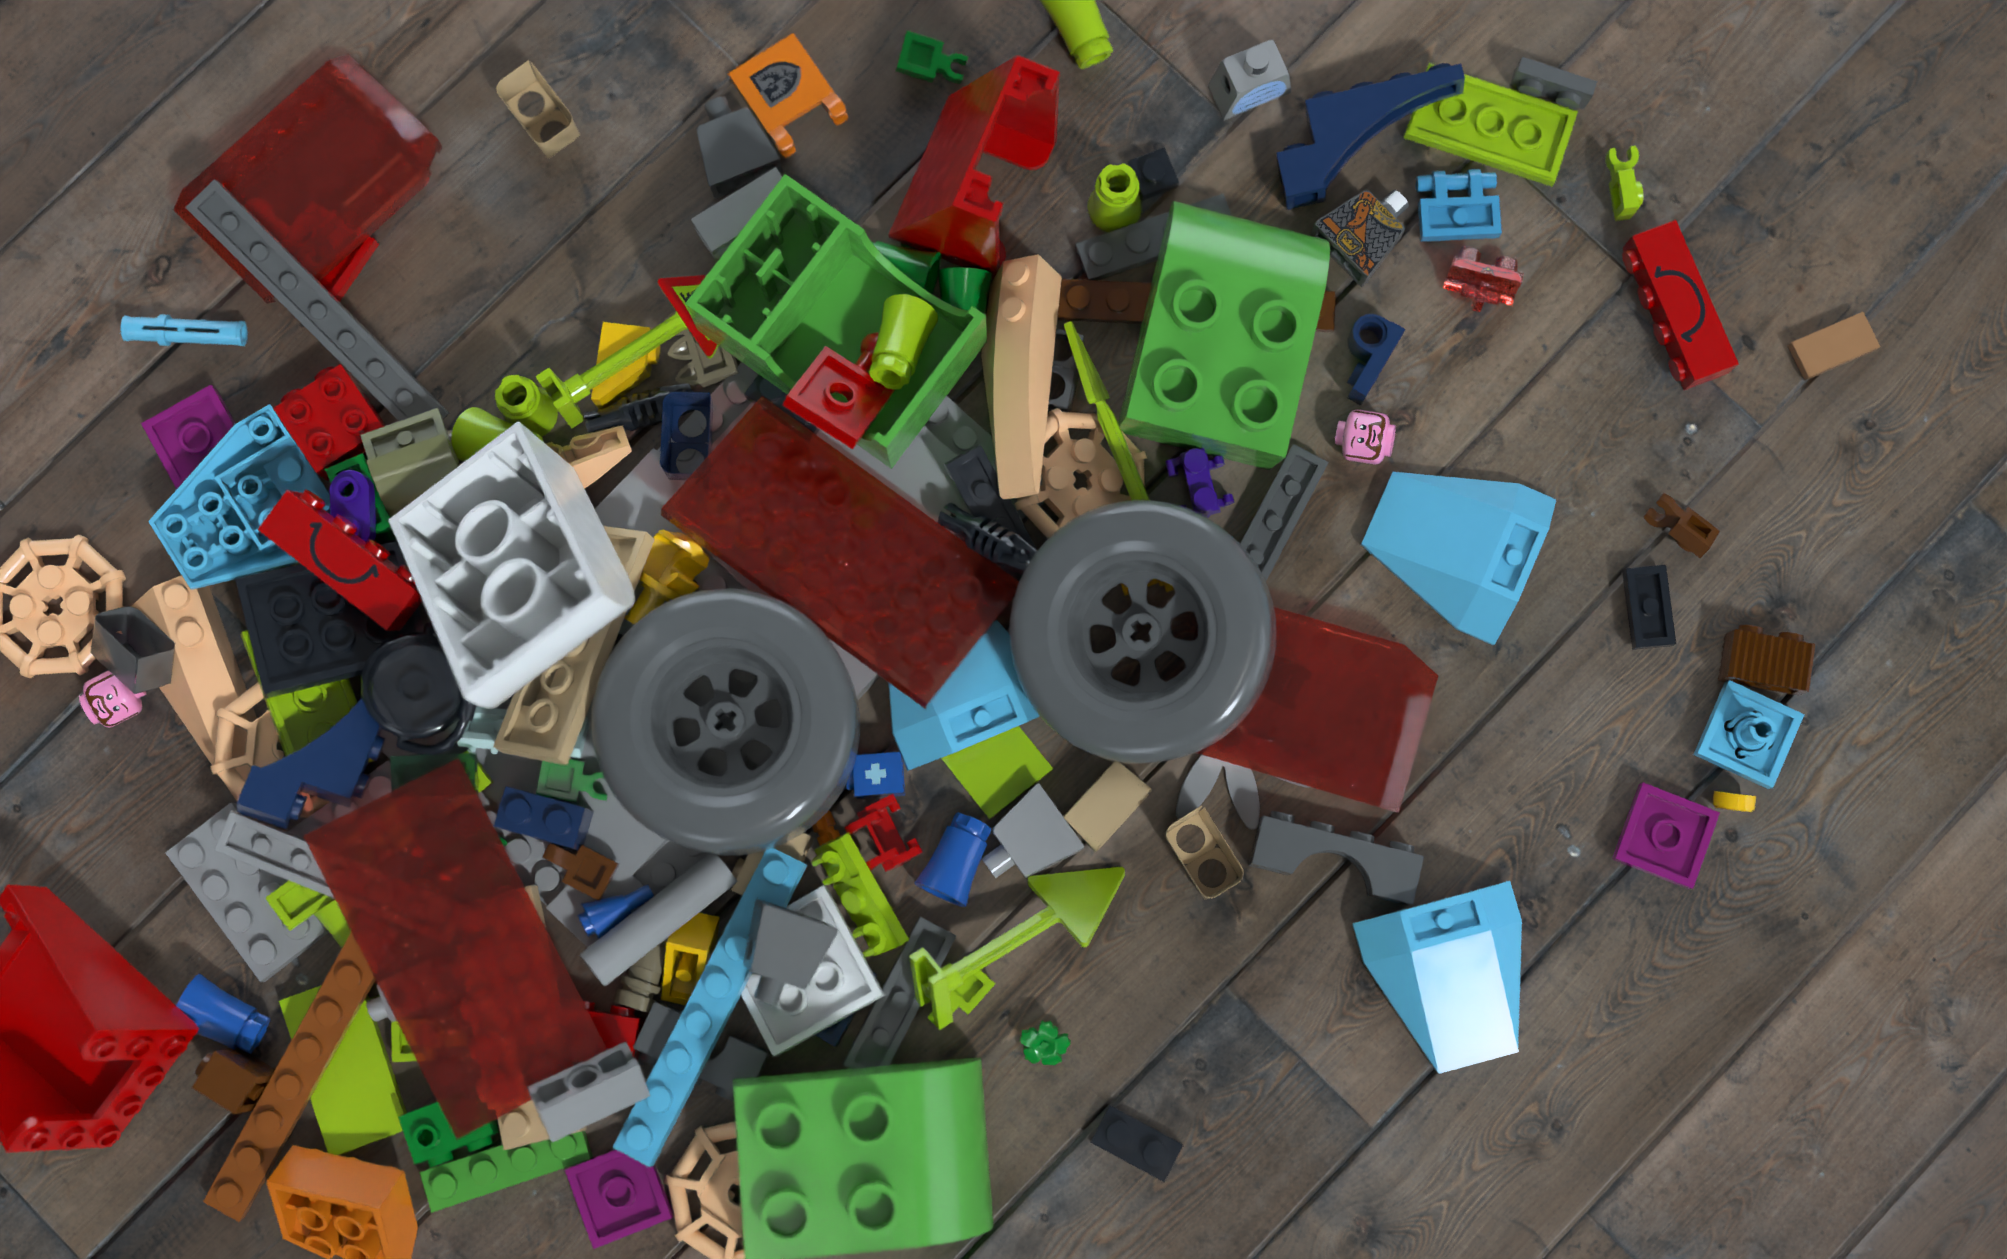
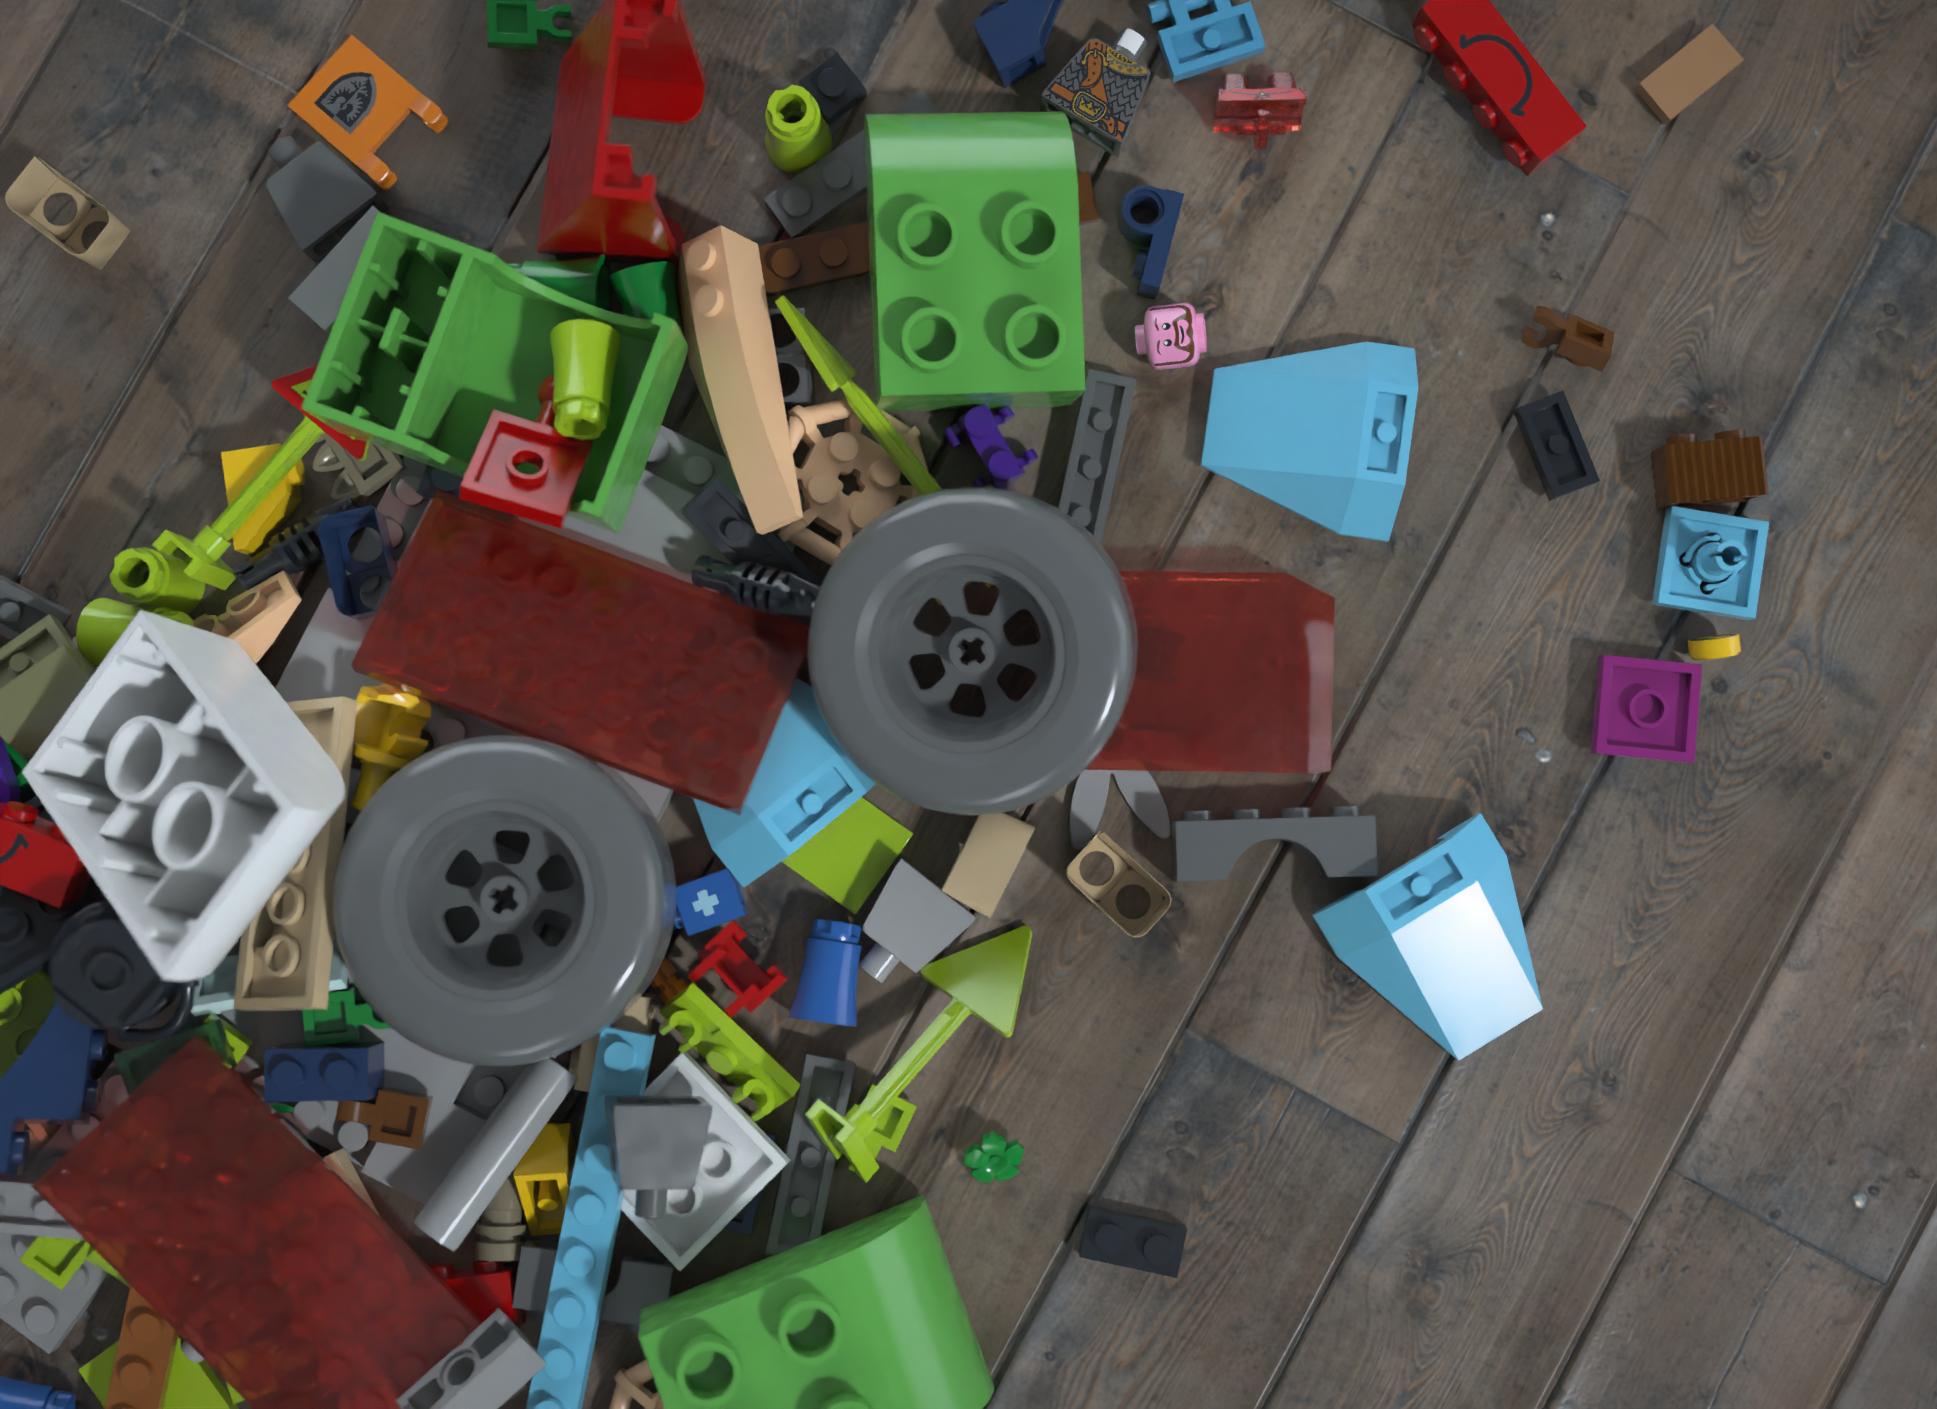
camera: 25 degrees left, 5 degrees up
blue cone [577,884,654,939] -> none

